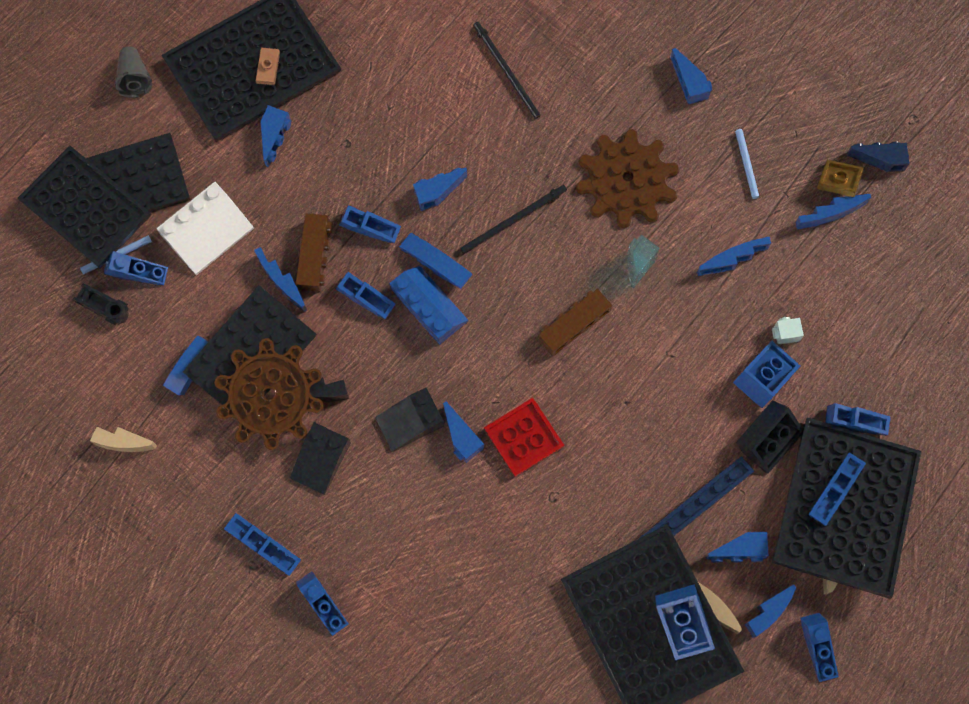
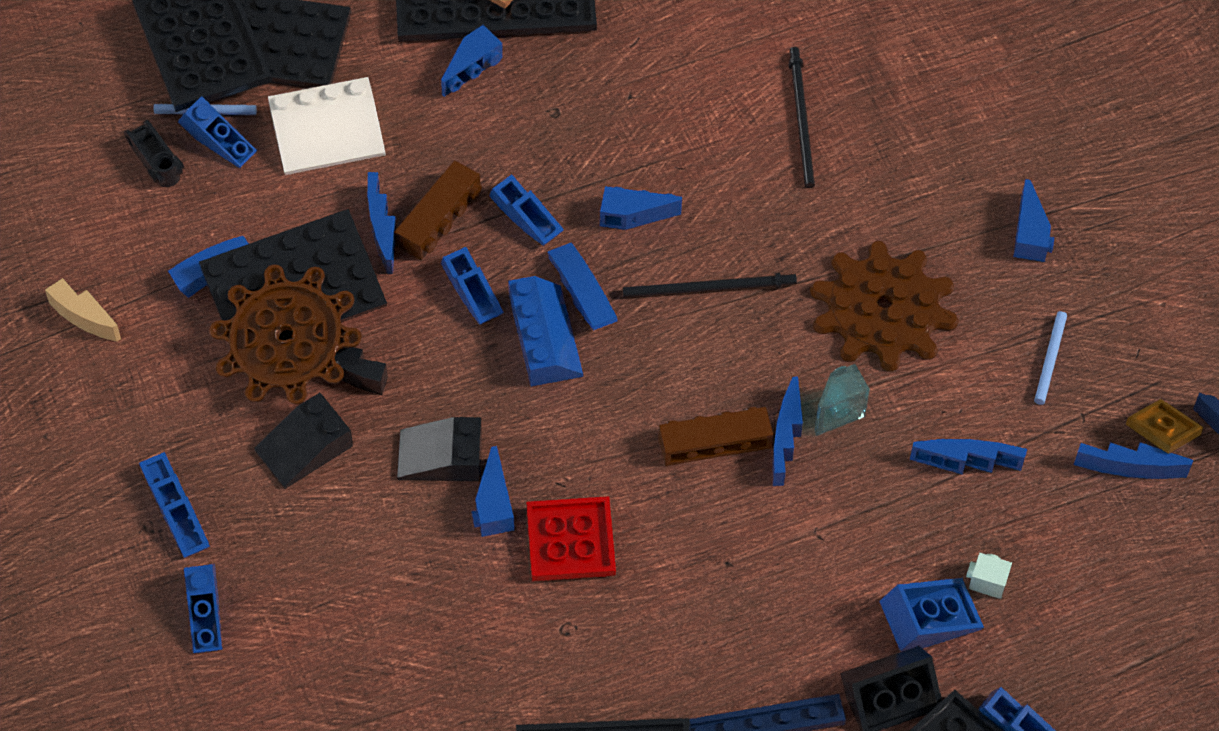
camera: 25 degrees right, 15 degrees down
none -> blue slope [772,376,803,486]

